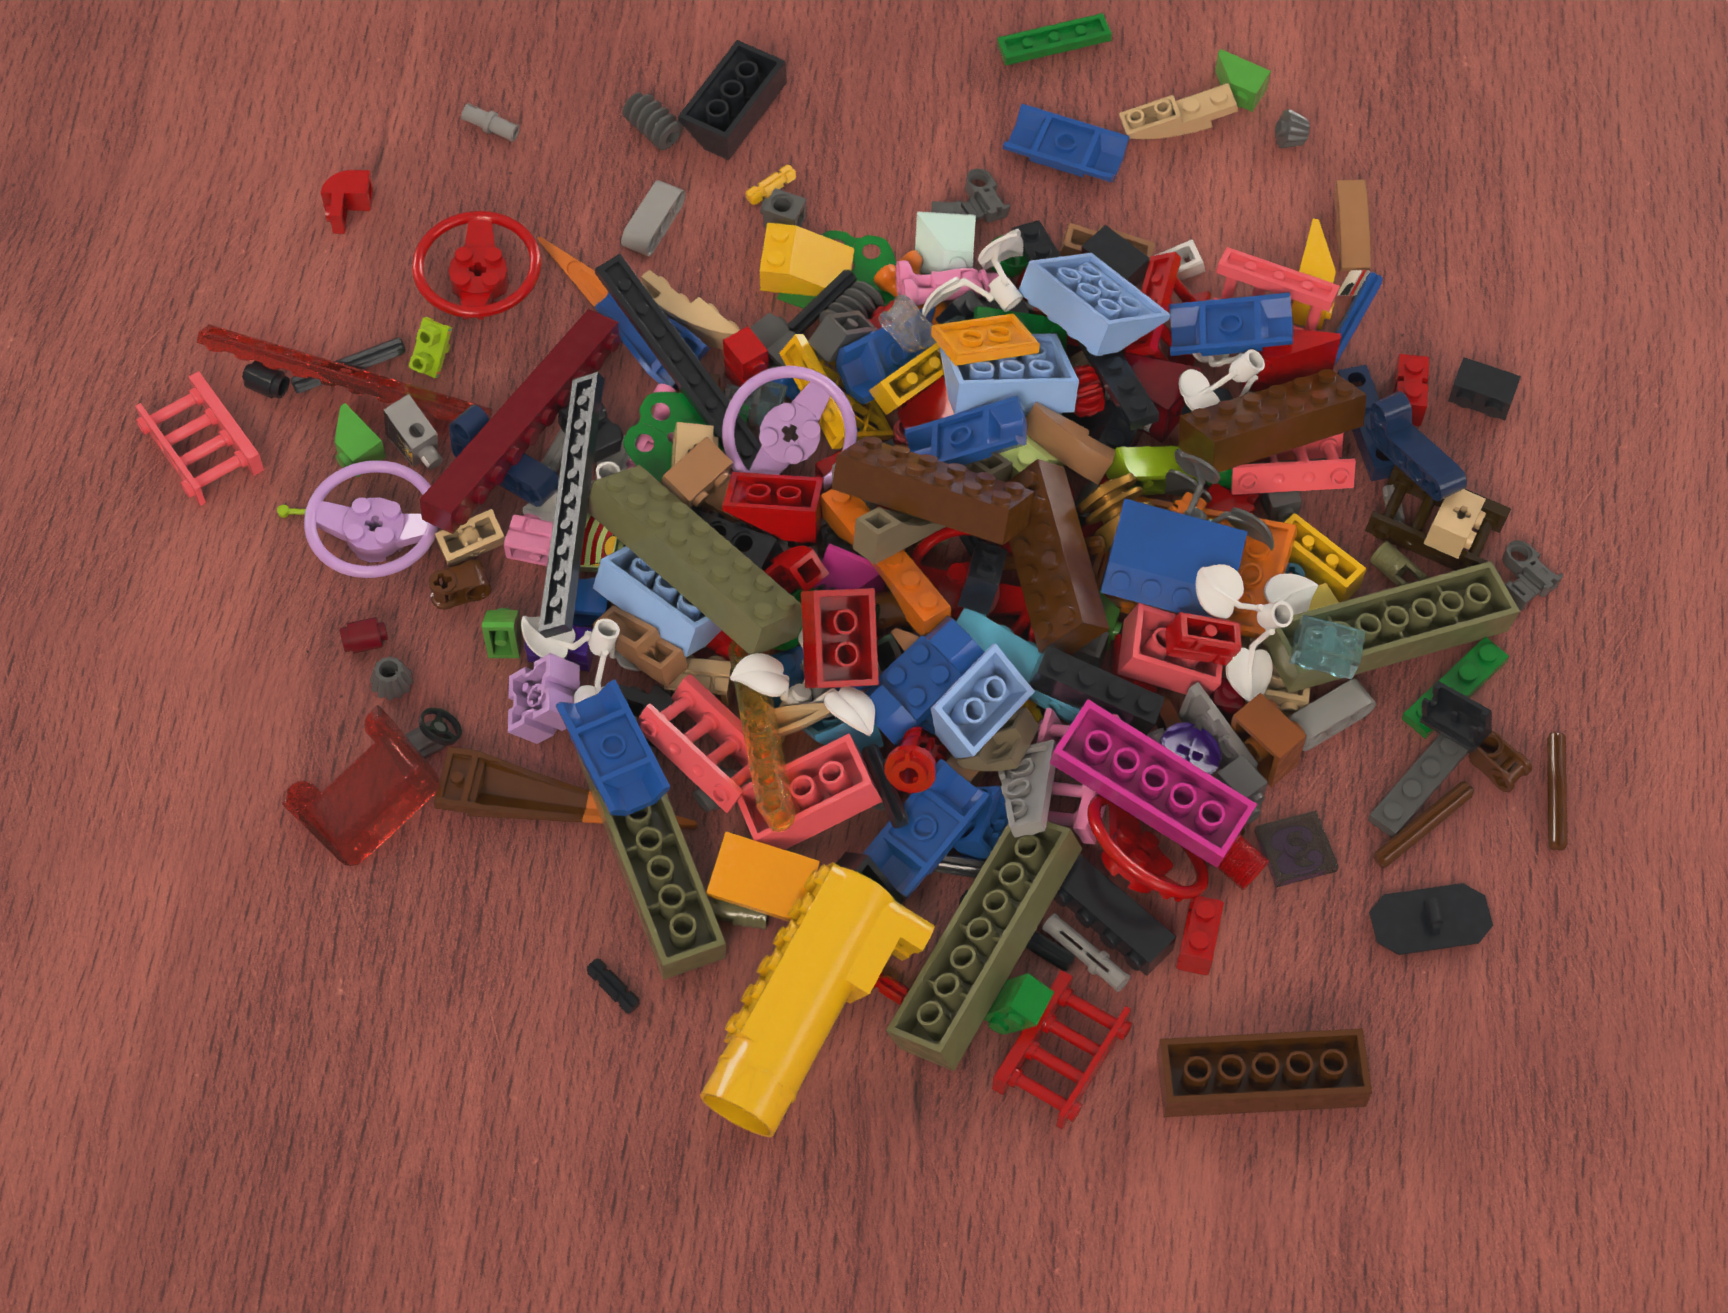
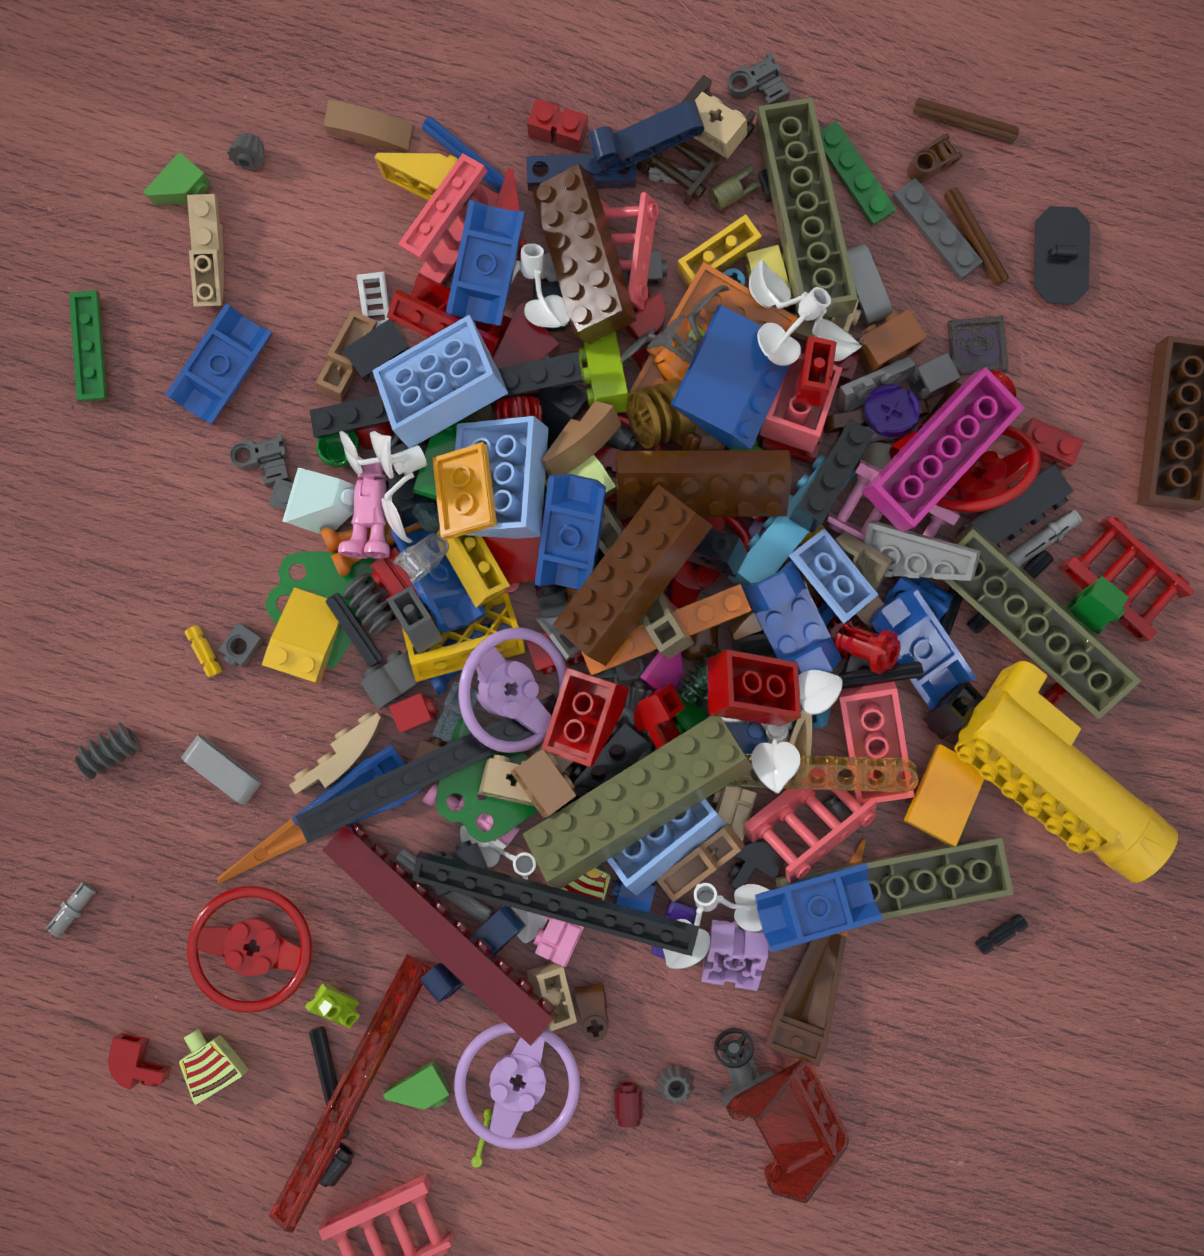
camera: 80 degrees left, 25 degrees up
light grey torso [384,394,443,470] -> none
bright green slope [482,608,521,658] -> none
black slope [678,40,787,160] -> none
clear light blue brick [1289,615,1366,679] -> none
sticker [1337,270,1370,296] -> none
black hinge [1420,681,1492,753] -> none
black brick [1448,357,1521,420] -> none
none -> yellowish green torso [179,1028,249,1105]

